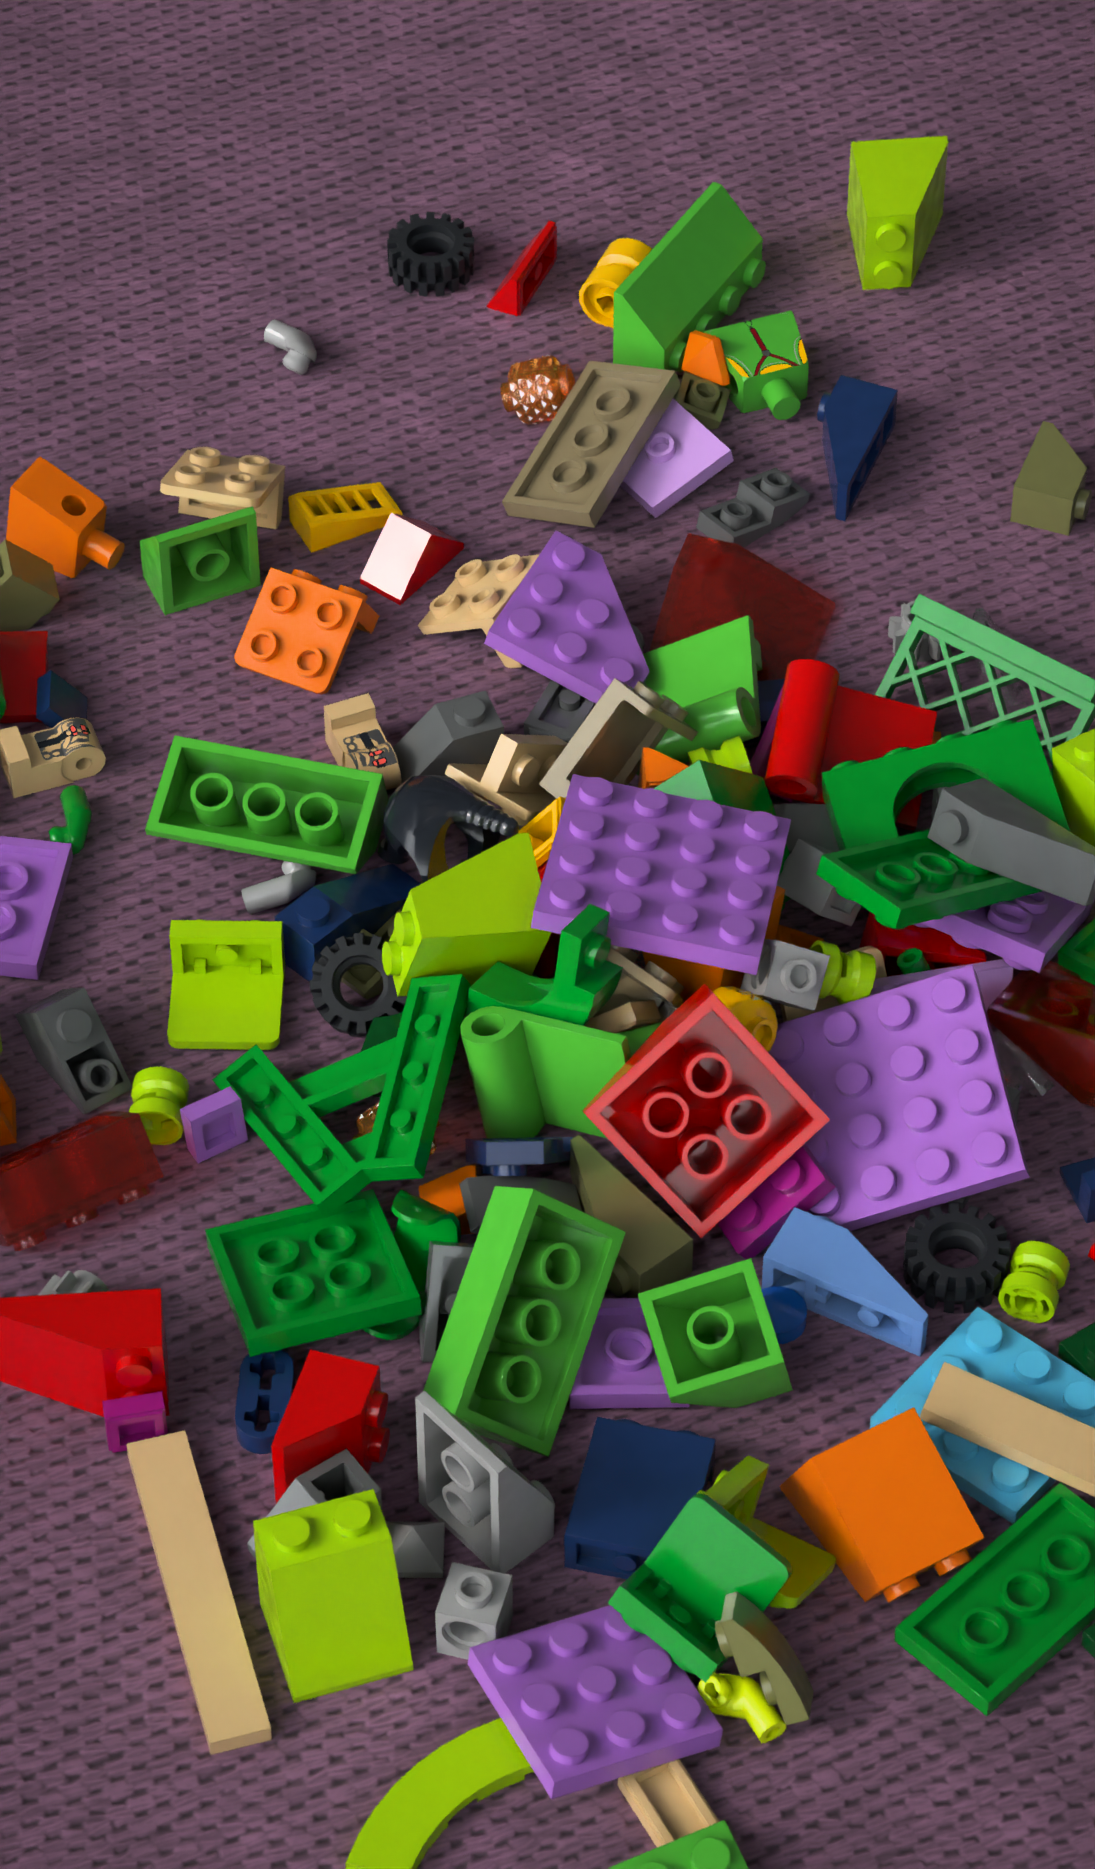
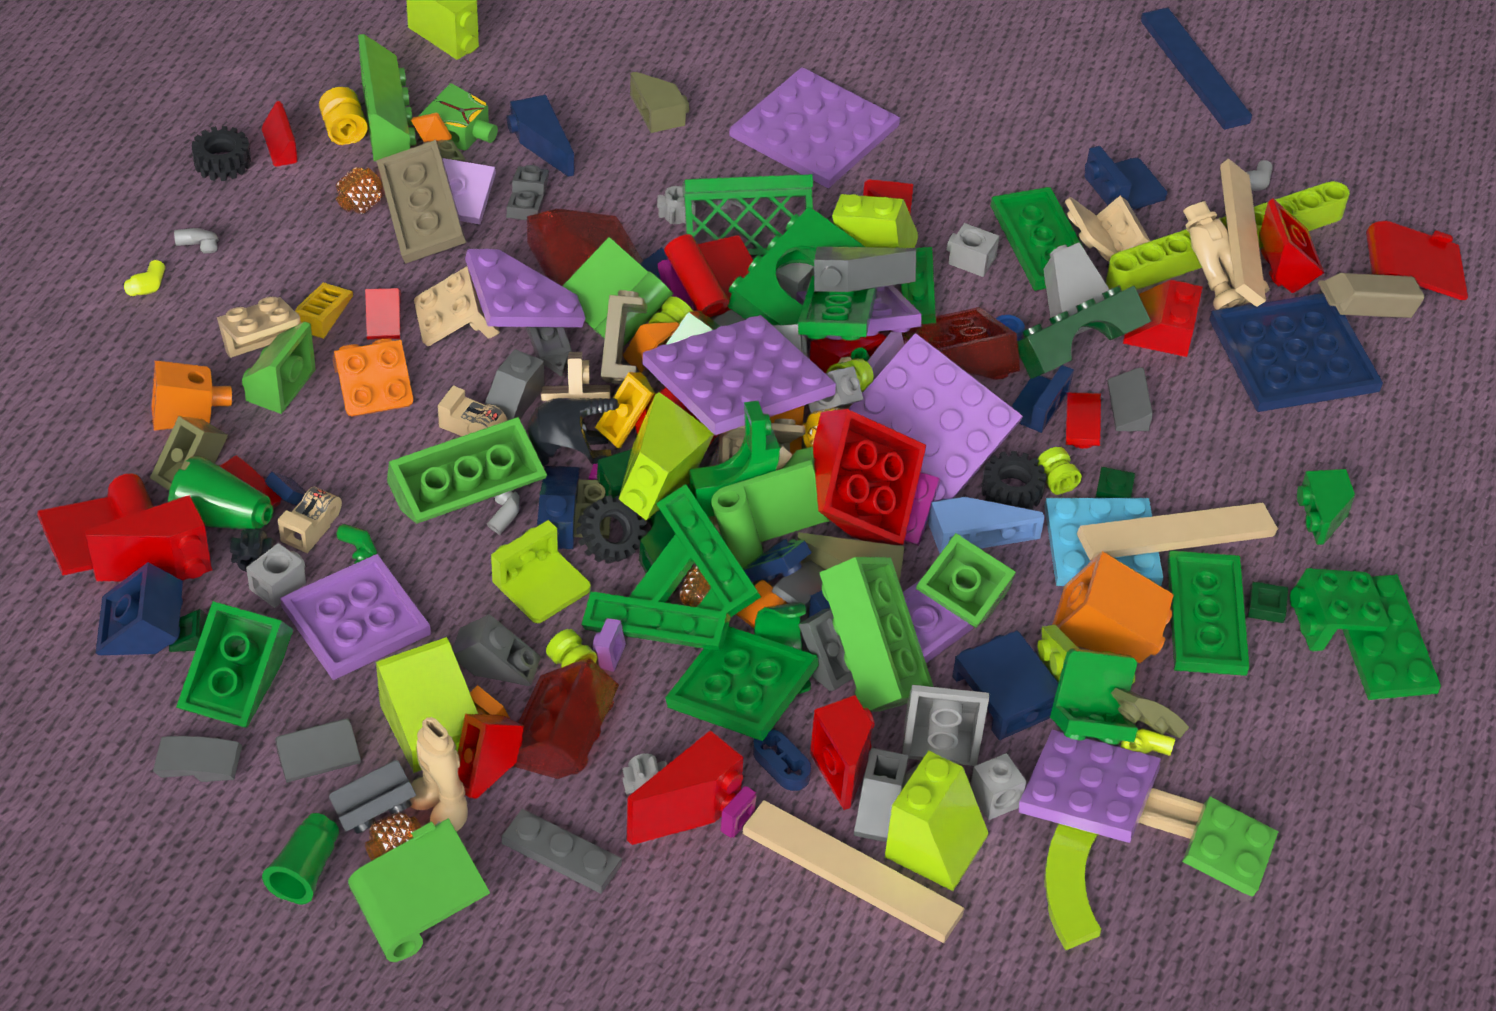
camera: 45 degrees left, 0 degrees up
none -> neon yellow arm [124,260,165,296]

